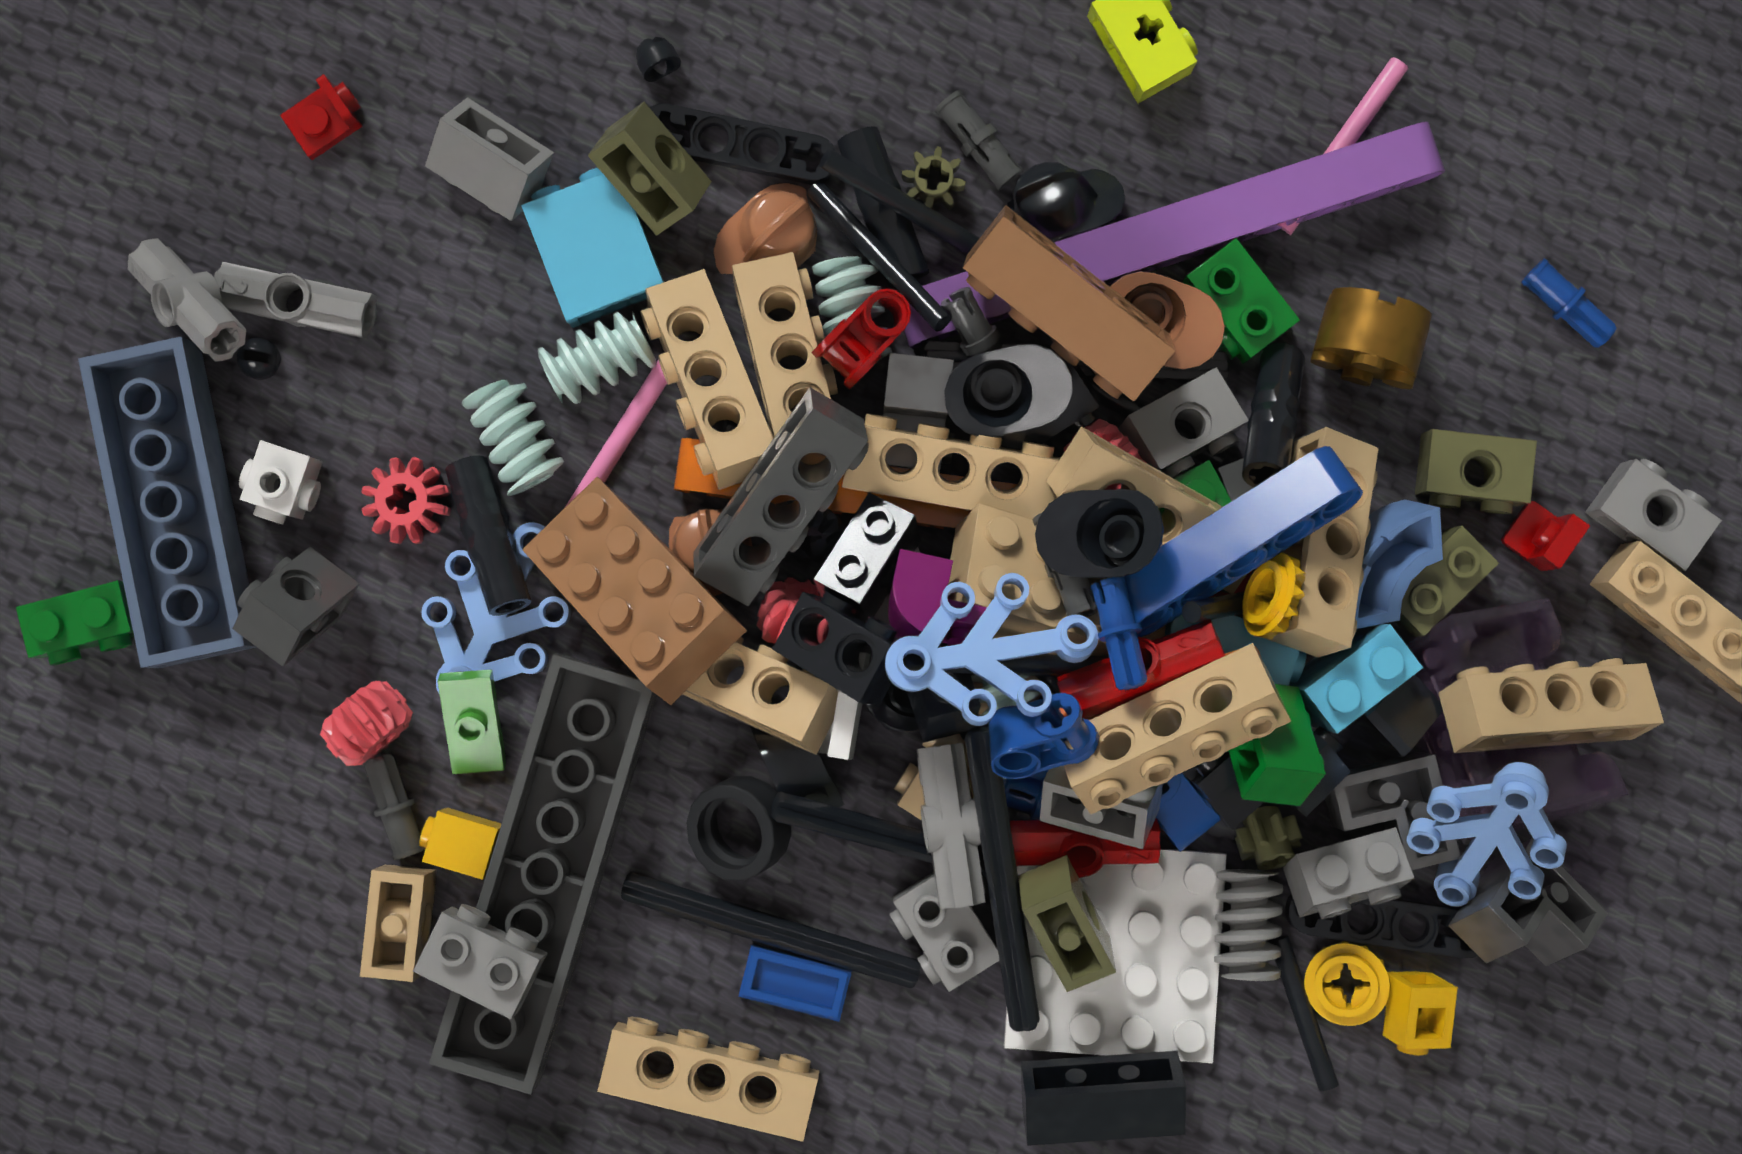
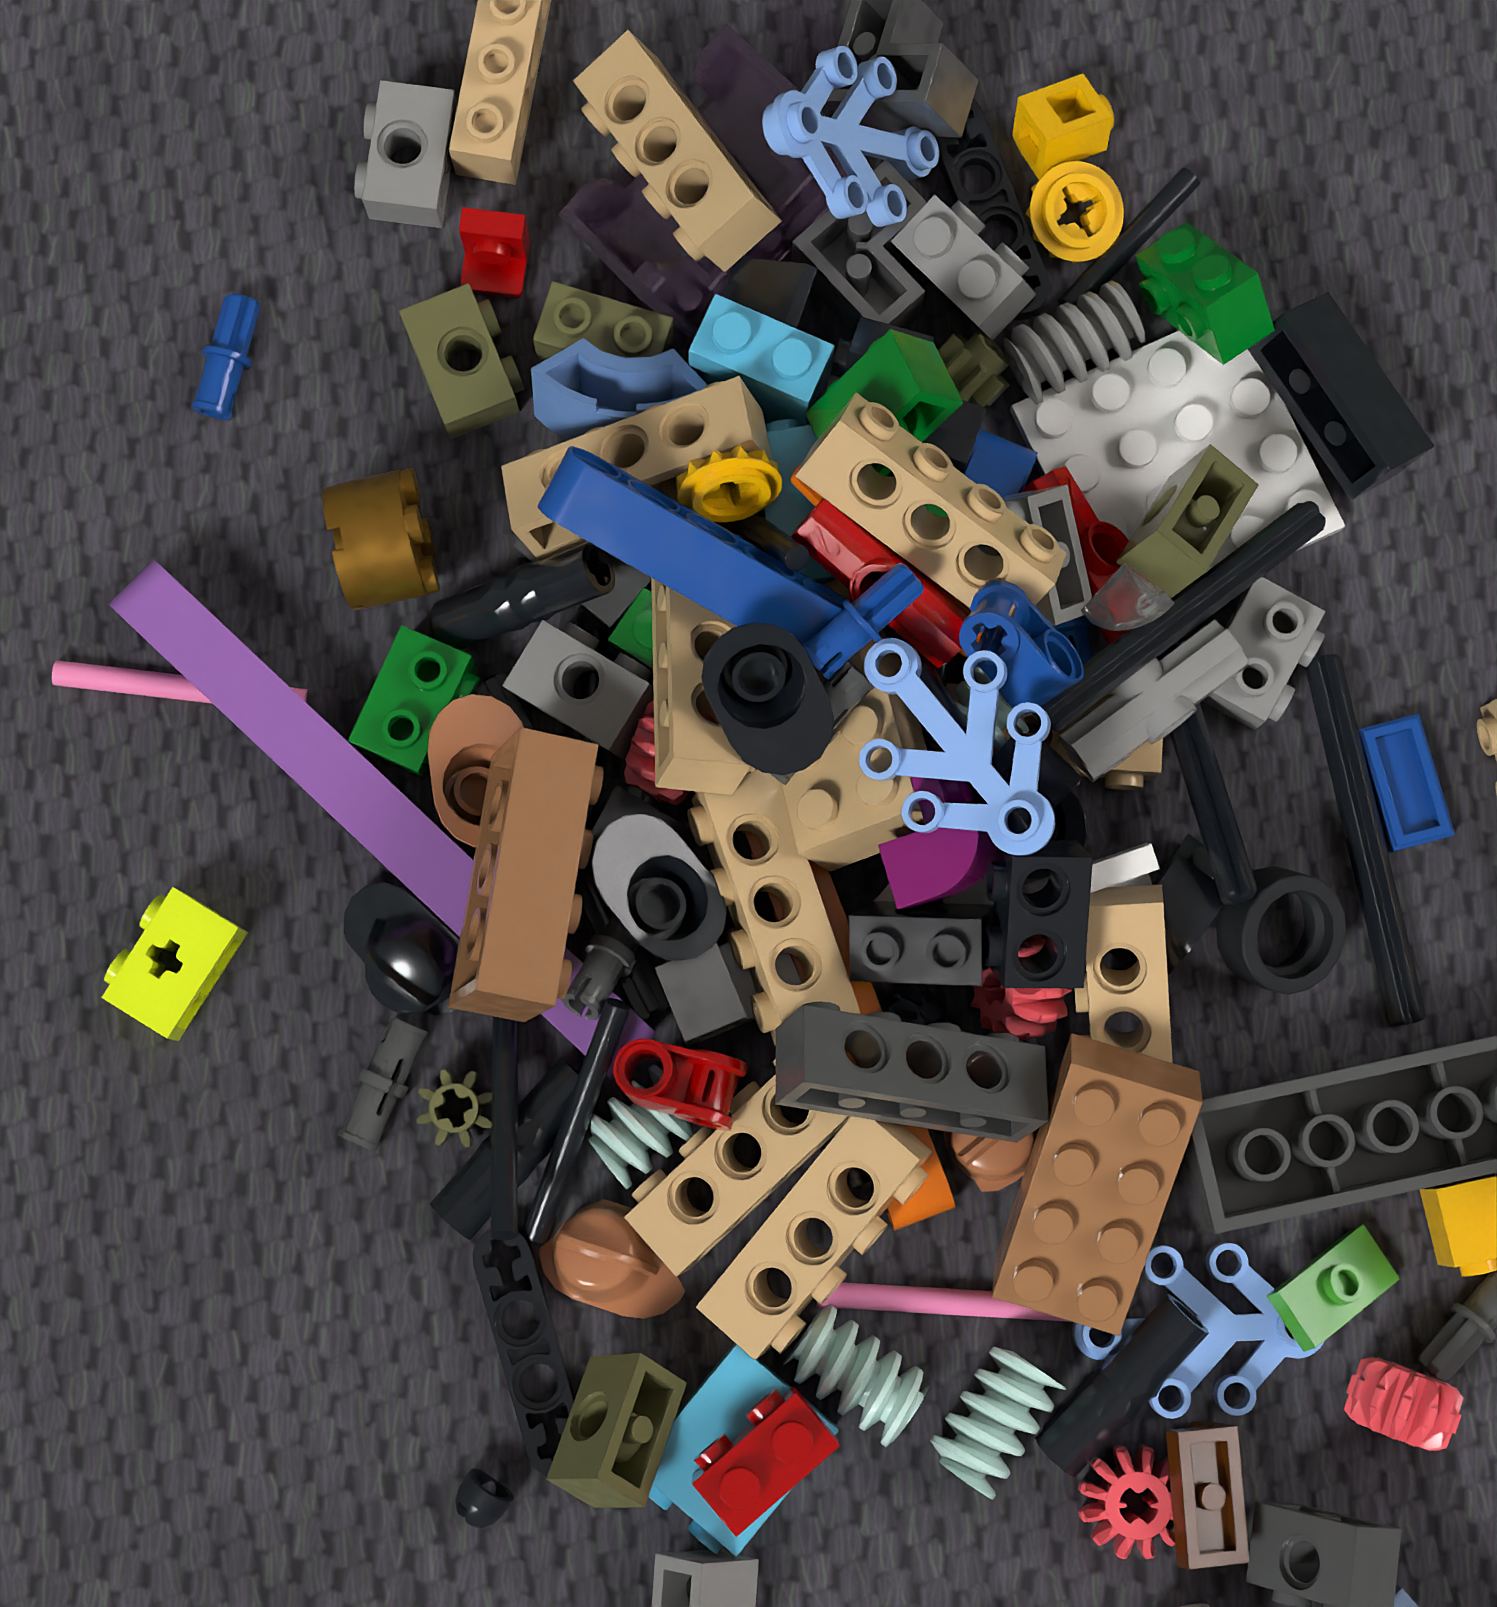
camera: 125 degrees left, 5 degrees down
none -> red brick [692,1386,840,1537]
none -> clear tile [1080,562,1175,630]
none -> green brick [1135,222,1275,365]
none -> panel [1166,1421,1249,1570]

